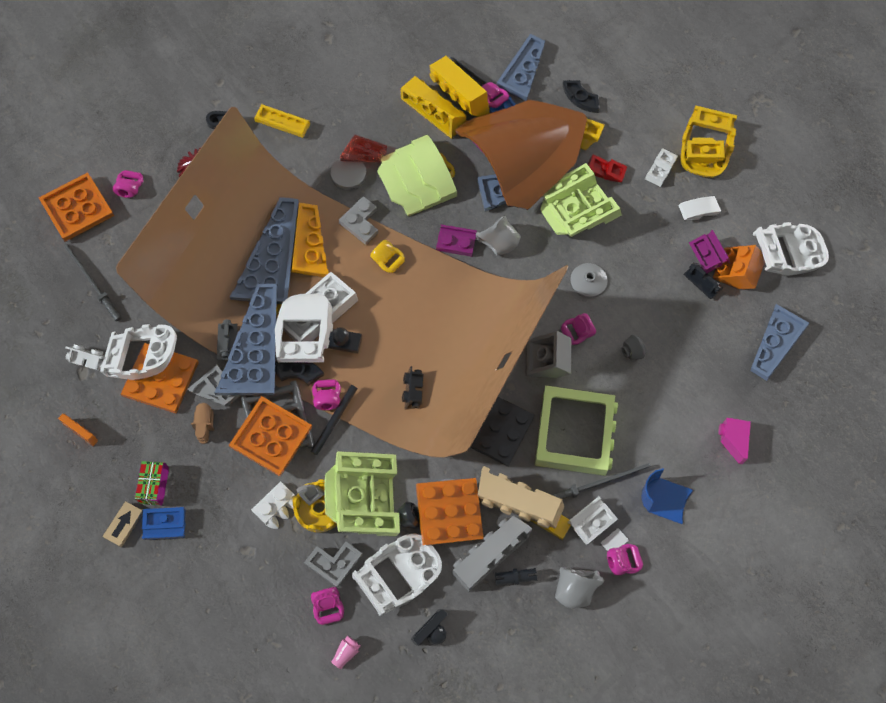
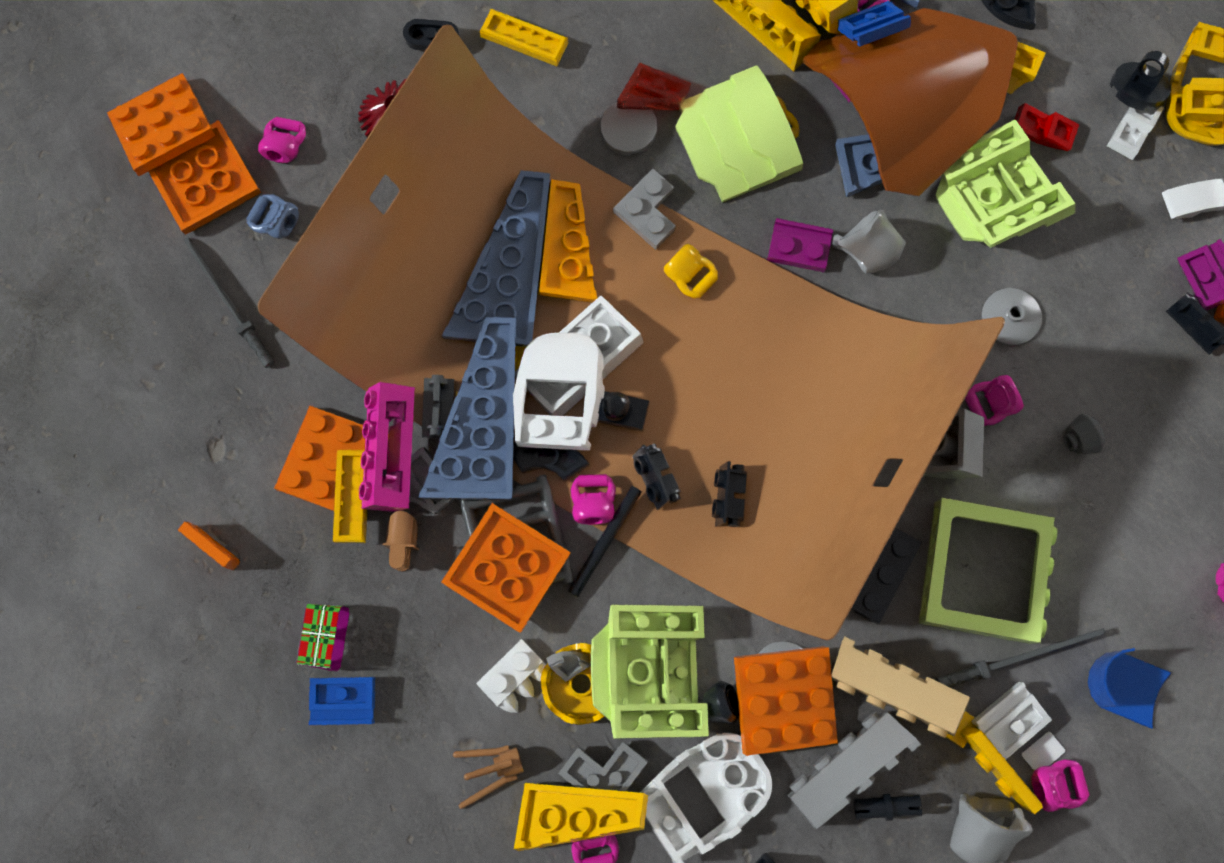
camera: 10 degrees right, 10 degrees up
white hinge [66,344,105,371] -> none
white slope [100,324,177,380] -> none
tan tile [103,501,143,548] -> none
none -> orange plate [107,73,216,176]
none -> sand blue piece [246,194,299,239]
none -> yellow plate [333,450,367,543]
none -> dark pink brick [359,382,415,512]
none -> medium nougat plant [453,745,524,809]
none -> yellow wing [514,783,648,851]
none -> black hinge [632,444,681,510]
none -> blue plate [838,1,911,47]
none -> yellow plate [960,726,1043,815]
none -> black tile [1110,51,1171,111]

